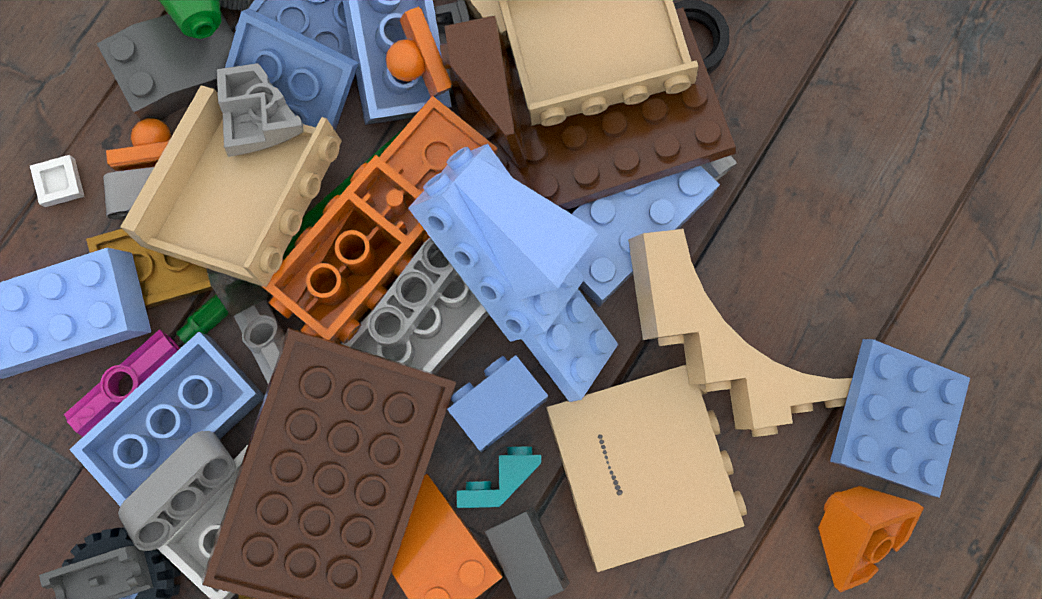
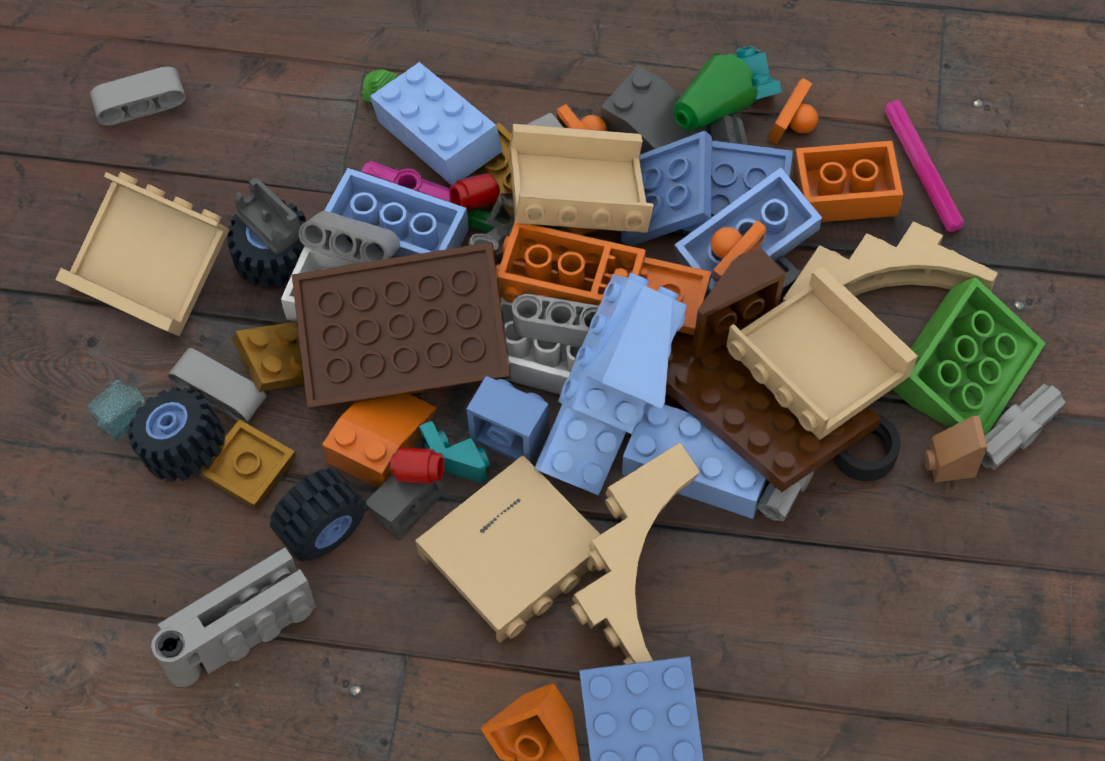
camera: 70 degrees right, 20 degrees down
white plate [30,155,85,208] -> none
light grey slope [217,63,304,157] -> none
none -> red brick [390,447,444,484]
none -> red brick [449,173,500,212]

